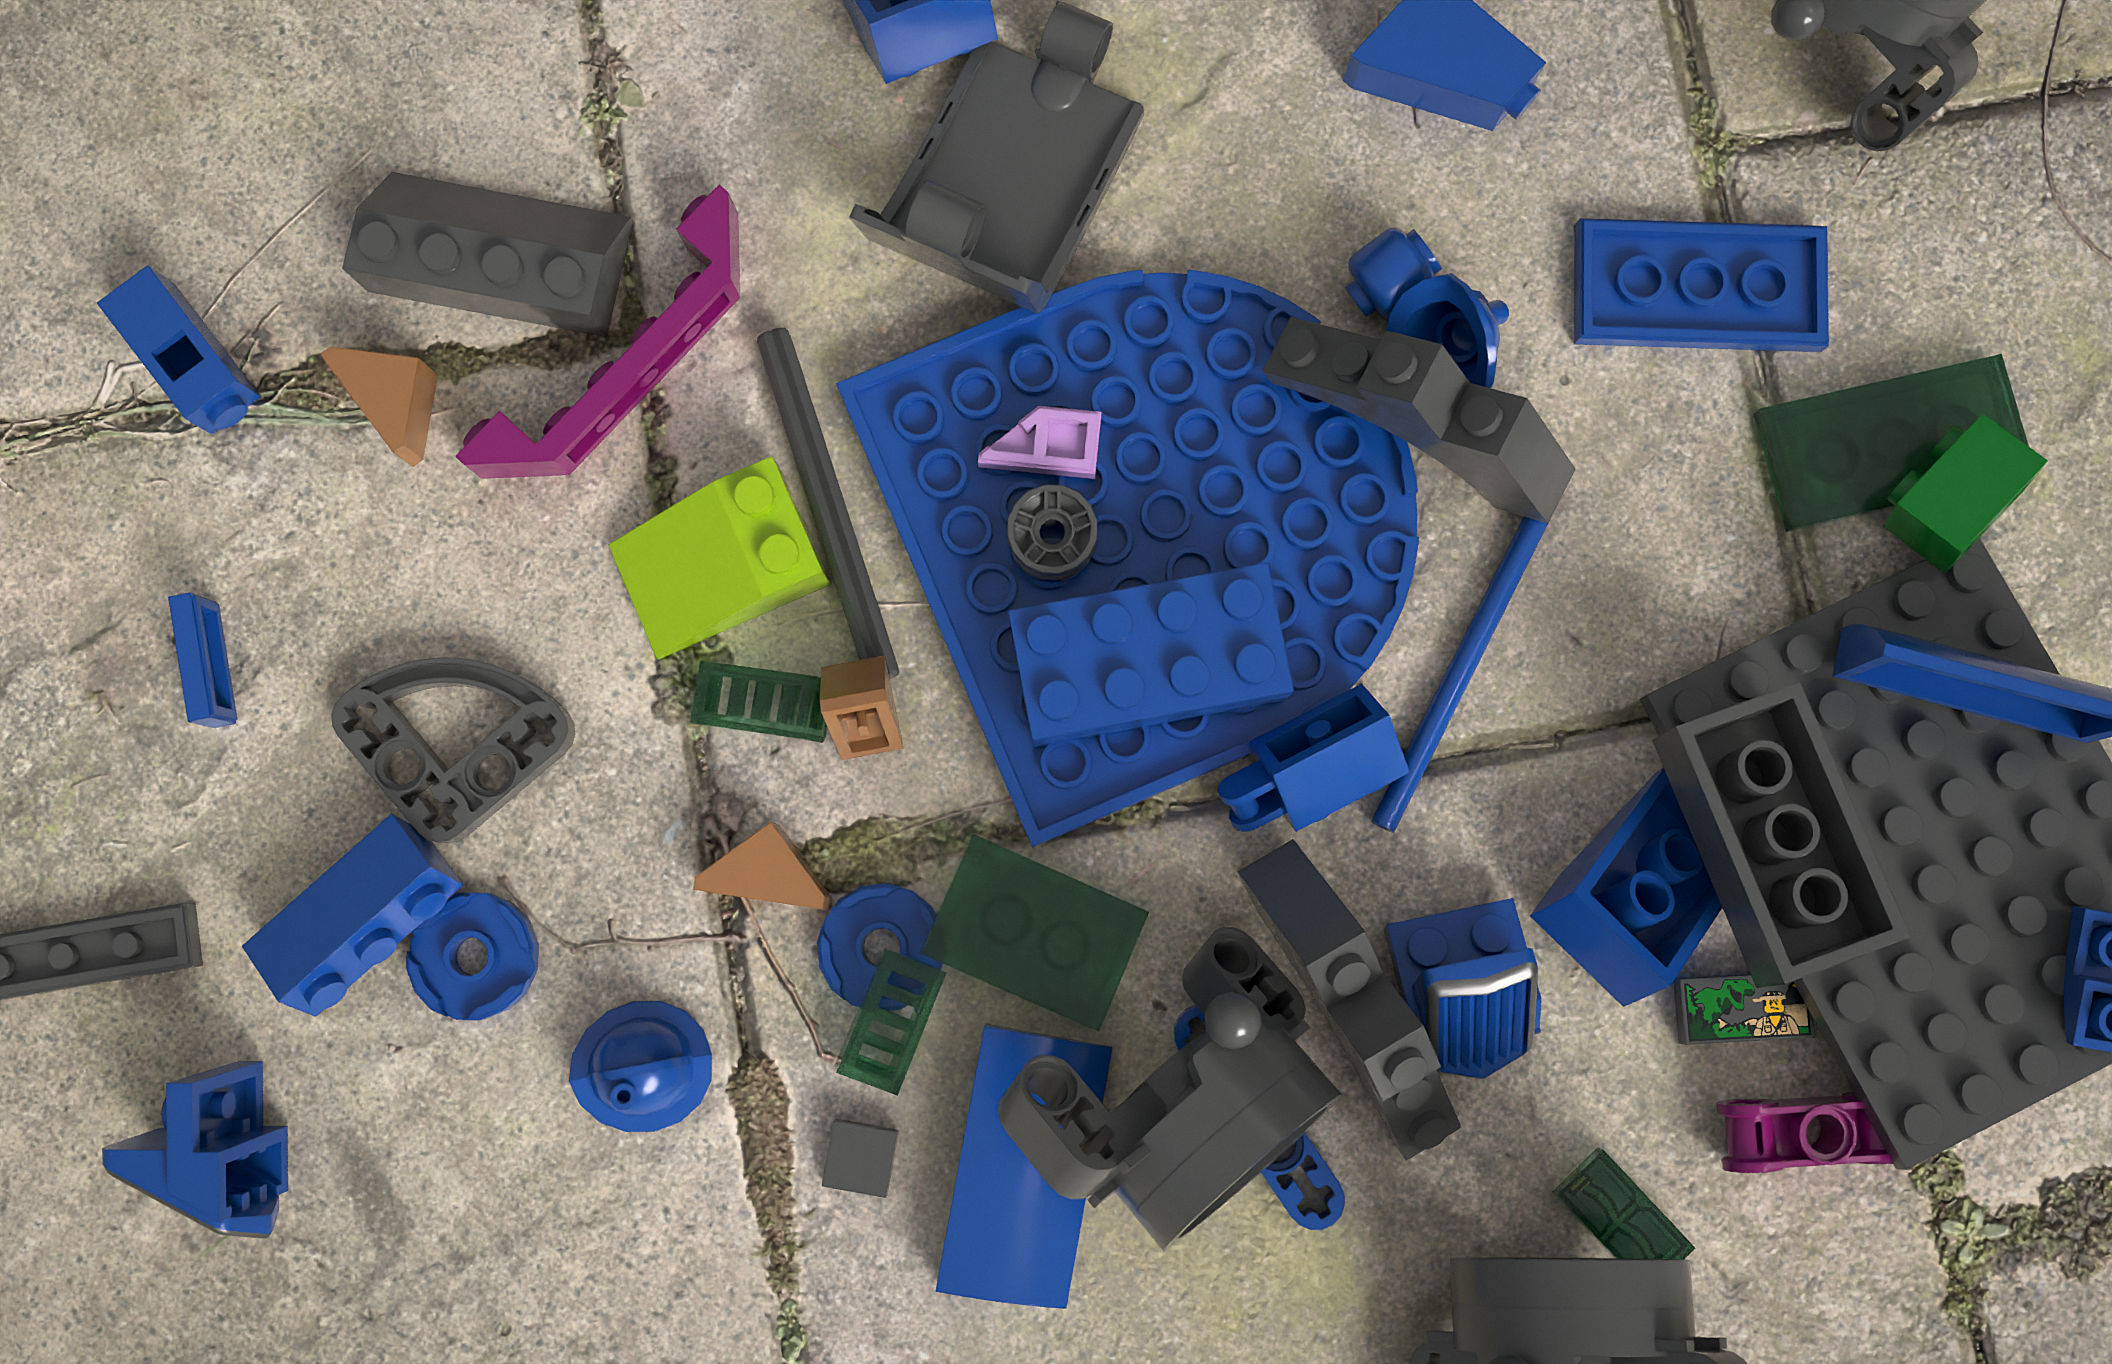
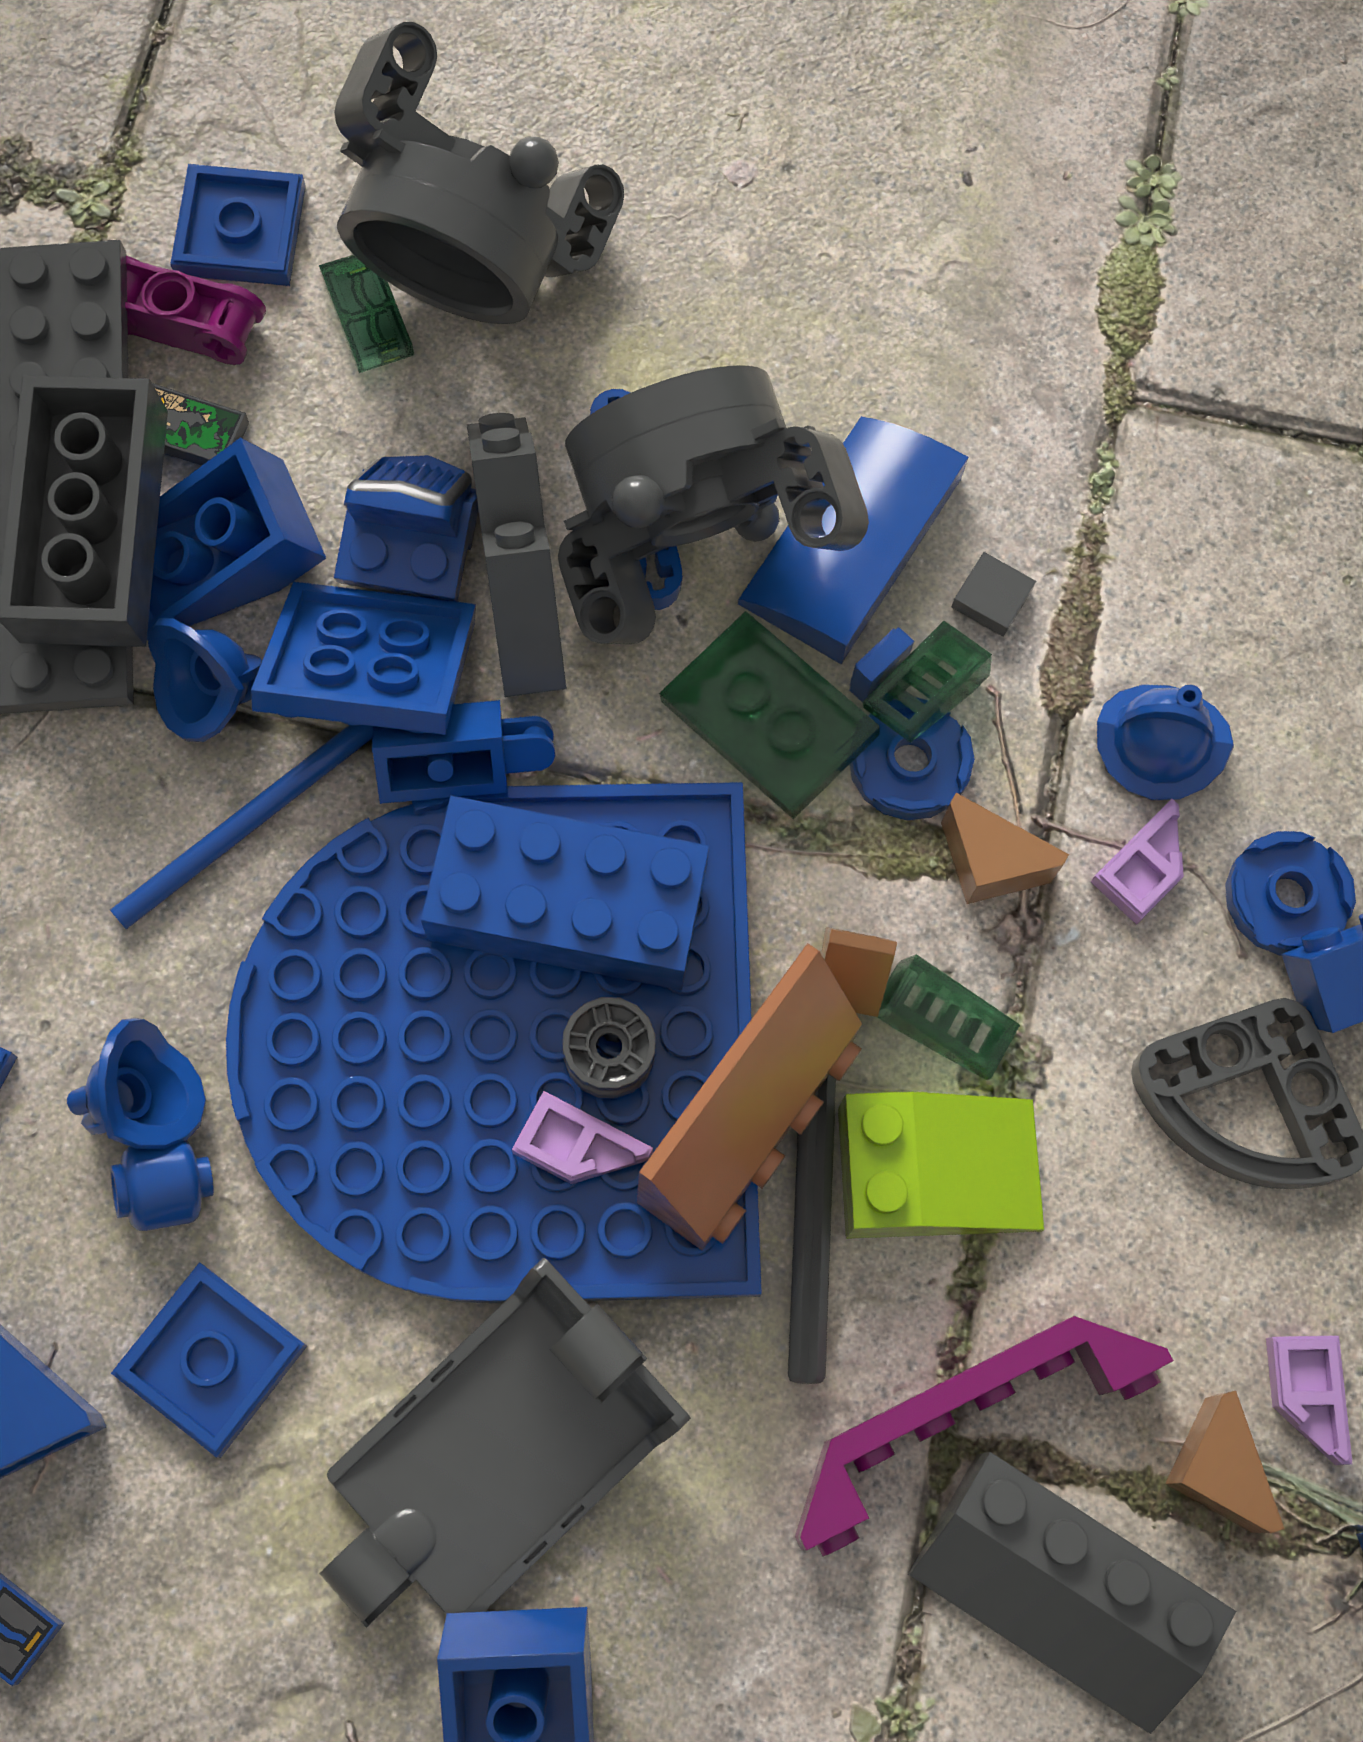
camera: 165 degrees left, 10 degrees down
dark grey arch [1262,317,1576,524] -> none
none -> blue tile [111,1262,307,1458]
none -> blue helmet [148,618,262,742]
none -> blue tile [170,164,306,286]
none -> blue plate [251,581,476,735]
none -> nougat slope [637,943,862,1251]
none -> blue tile [849,627,914,705]
none -> lavender tile [1090,799,1184,925]
none -> lavender tile [1266,1336,1352,1465]

